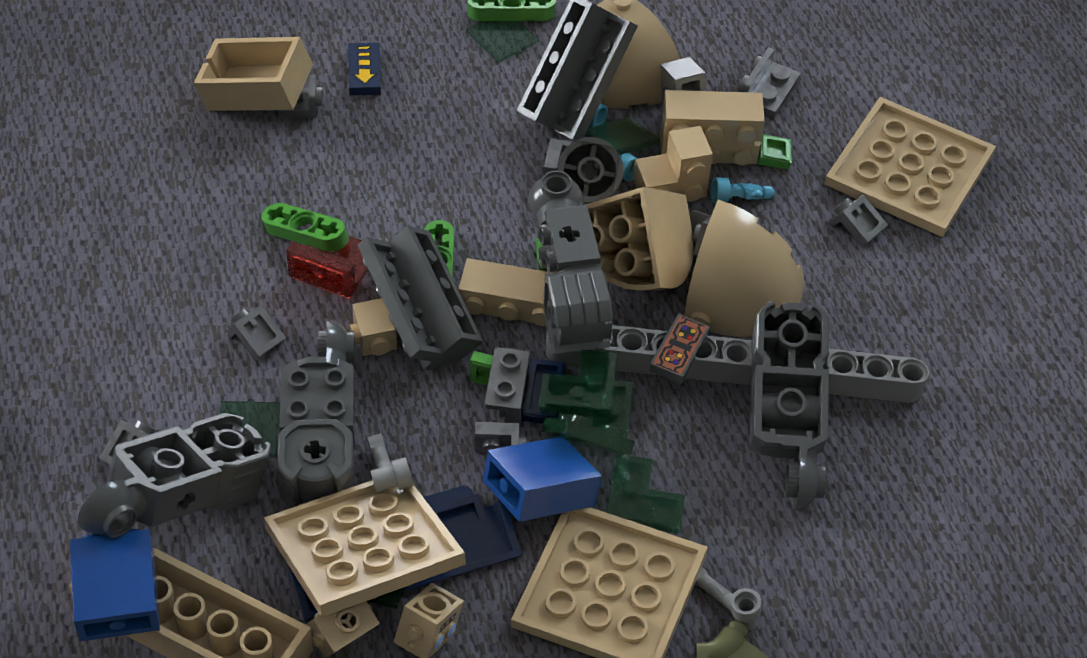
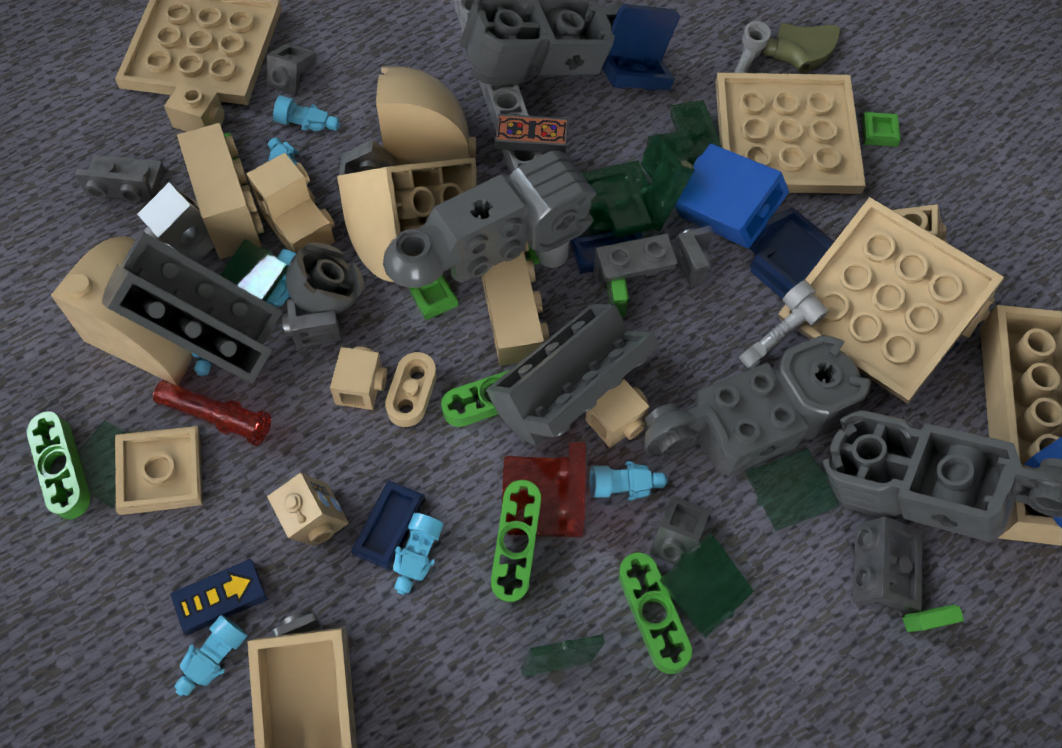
camera: 110 degrees left, 10 degrees up
none -> tan tile [115,426,203,515]
none -> clear red pin [153,380,271,446]
none -> tan brick [164,81,225,132]
none -> medium azure piece [175,614,248,696]
none -> tan head [267,472,349,546]
none -> medium azure piece [273,95,341,131]
none -> tan brick [330,347,387,410]
none -> dark blue tile [351,480,425,570]
none -> tan plate [385,352,437,427]
none -> medium azure piece [393,513,444,595]
none -> clear green piece [520,634,605,677]
none -> medium azure piece [589,461,668,501]
none -> dark blue bracket [602,4,680,91]
none -> bright green beam [618,553,692,674]
none -> clear green piece [660,534,754,638]
none -> bright green tile [902,604,964,632]

